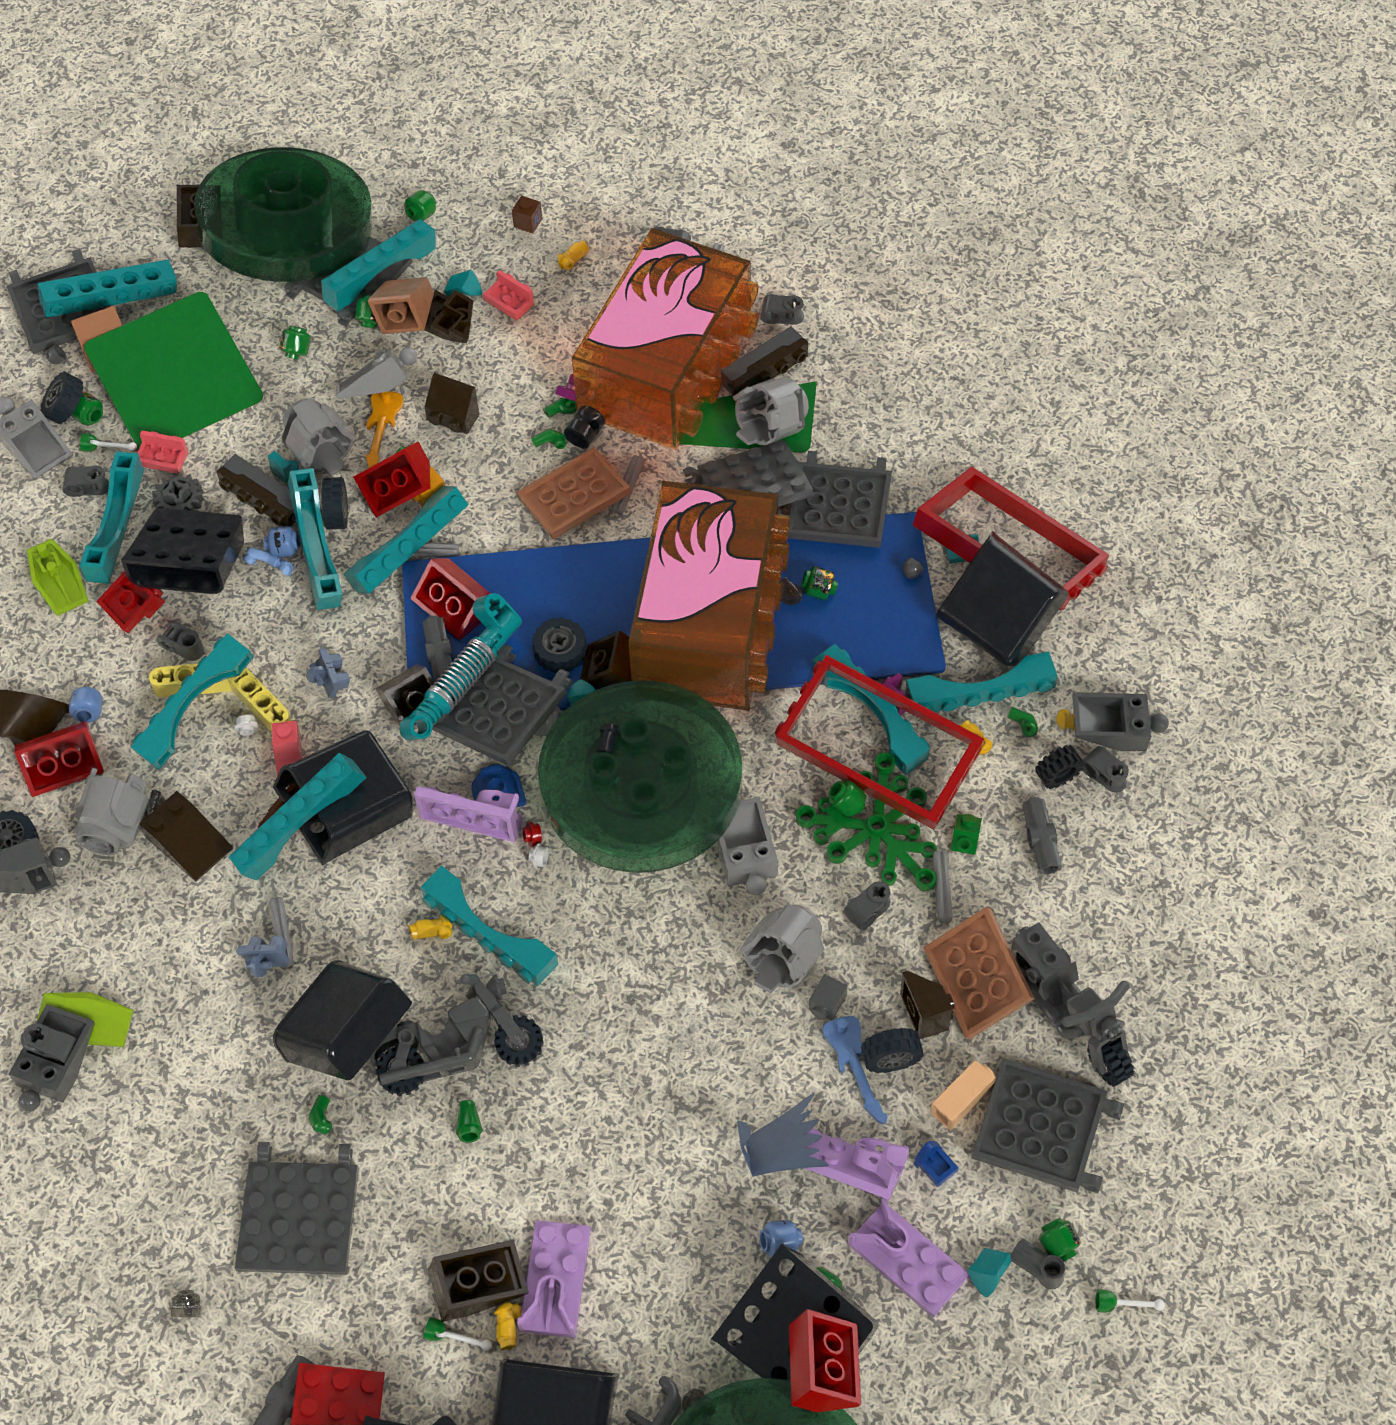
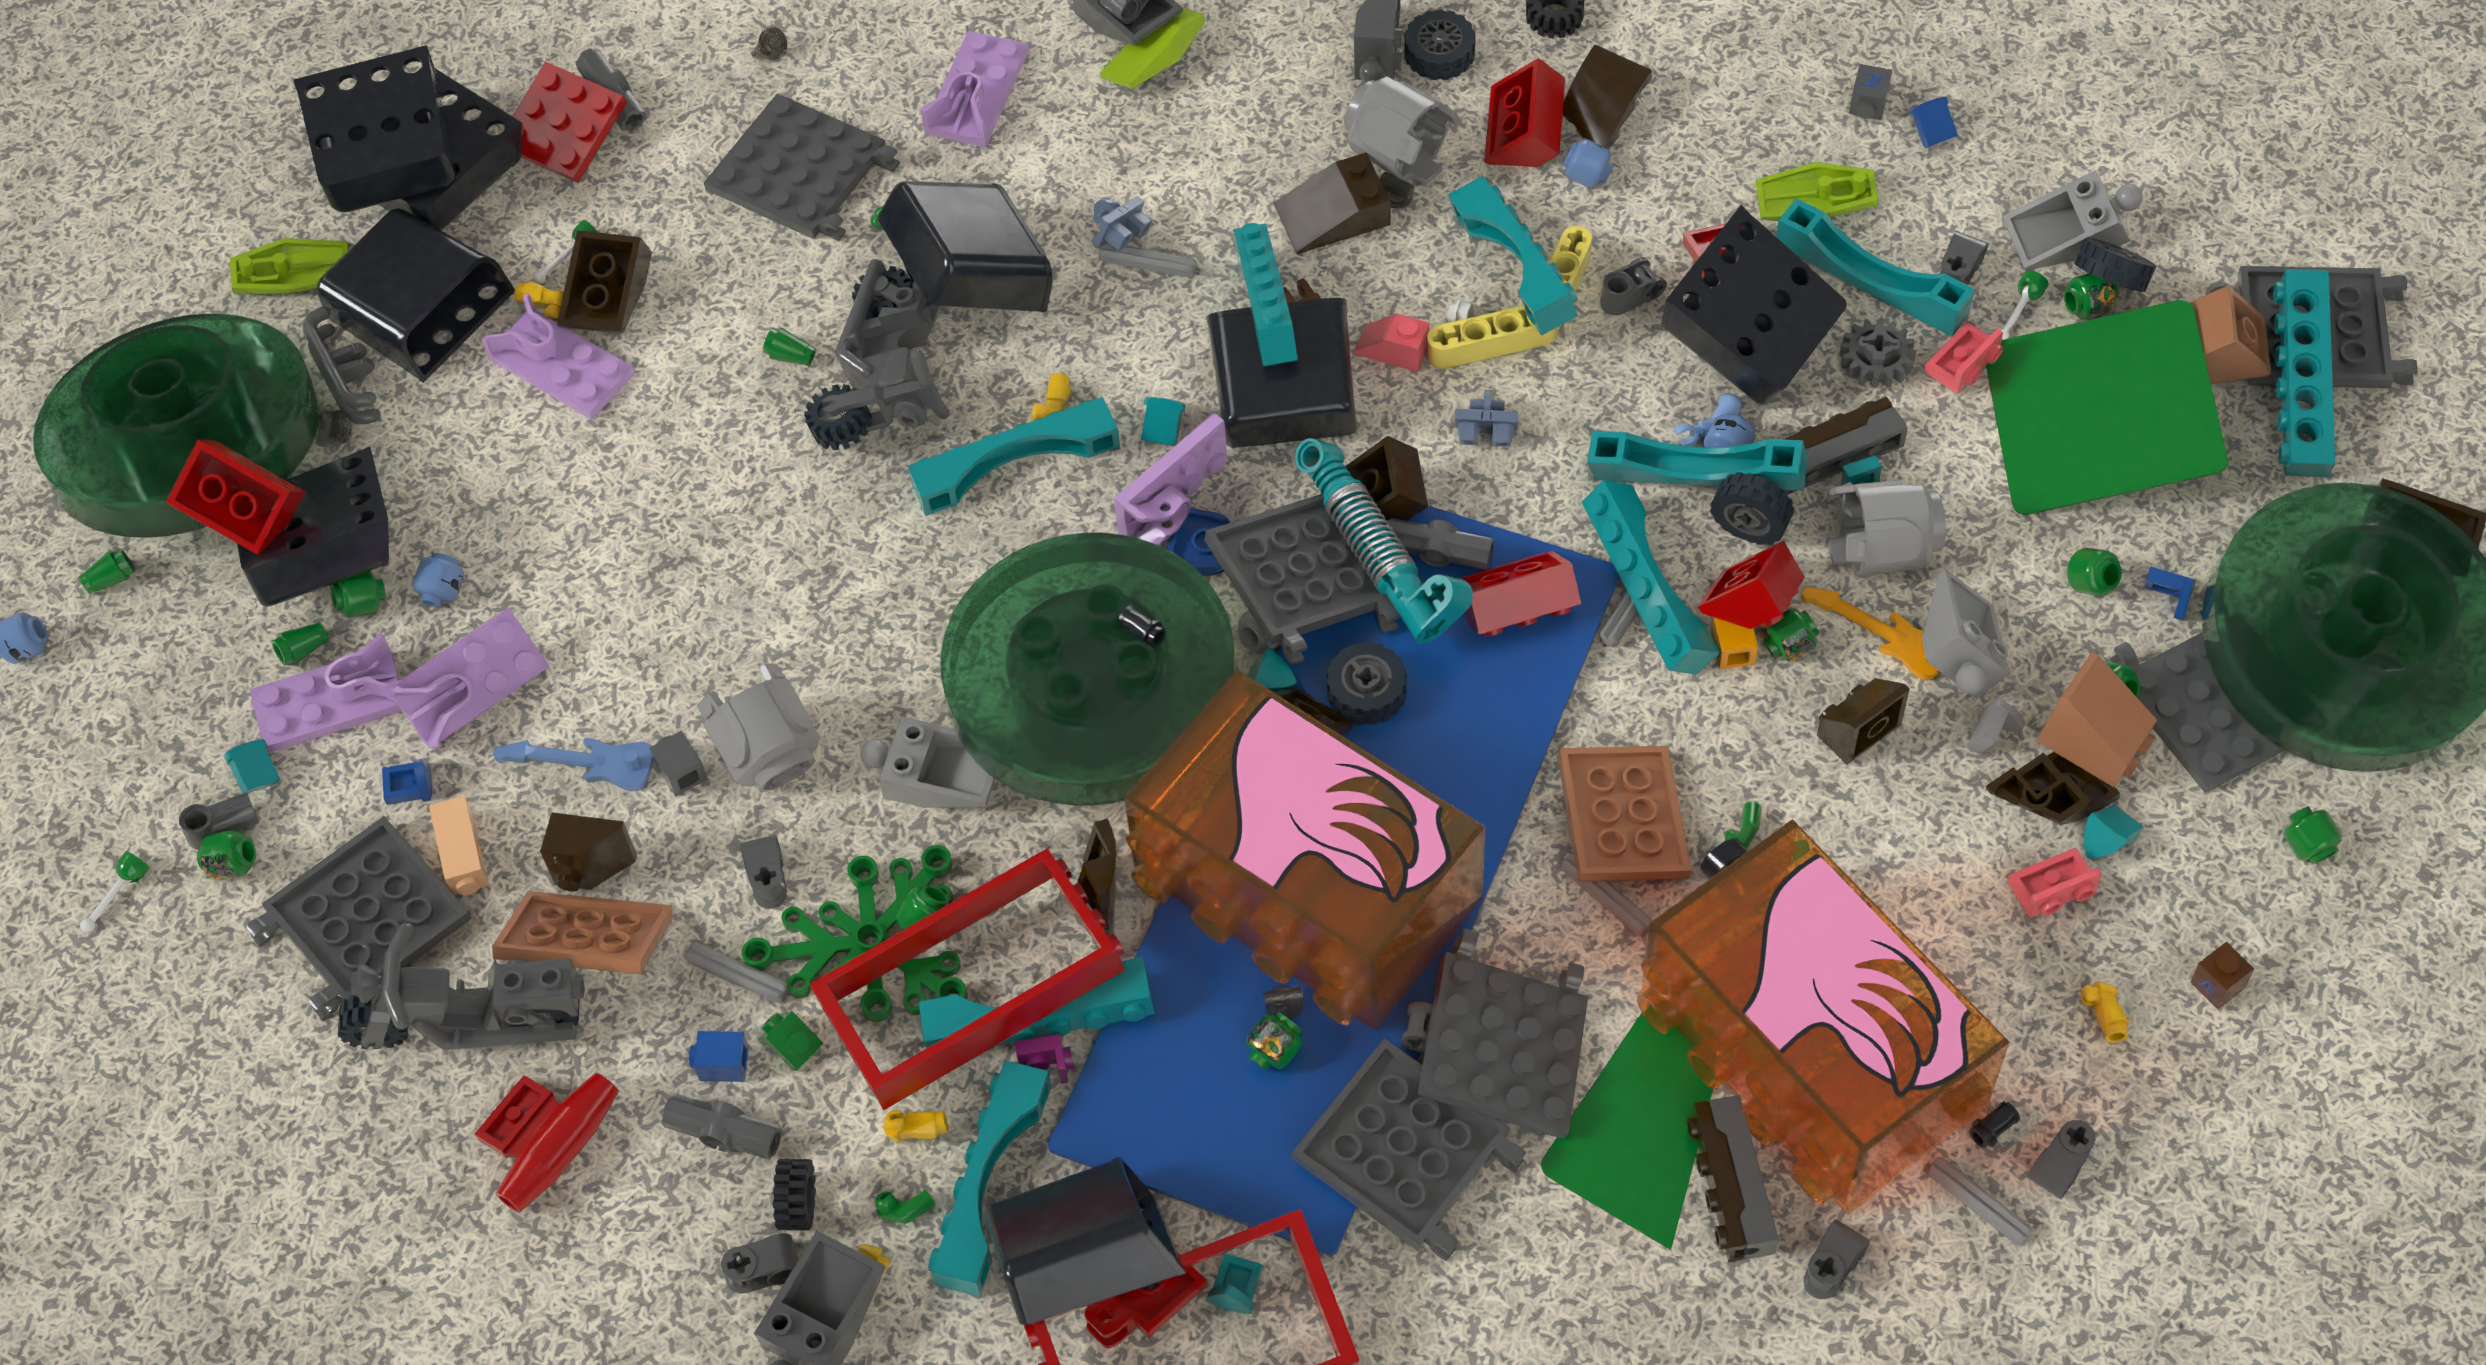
camera: 120 degrees right, 0 degrees up
teal arch [321,219,436,311] -> none
light grey piece [733,376,809,445] -> none
sand blue piece [737,1092,829,1177] -> none
black wheel [861,1028,924,1073] -> none
dark grey hinge [903,558,924,579] -> none
none -> green cone [271,622,329,666]
none -> red plate [474,1073,619,1213]
none -> blue brick [689,1031,749,1082]
none -> lavender plate [921,31,1029,148]
none -> dark brown slope [1078,818,1116,949]
none -> teal tile [1141,397,1186,446]
none -> light grey tile [1967,698,2026,754]
none -> blue tile [2144,567,2196,621]

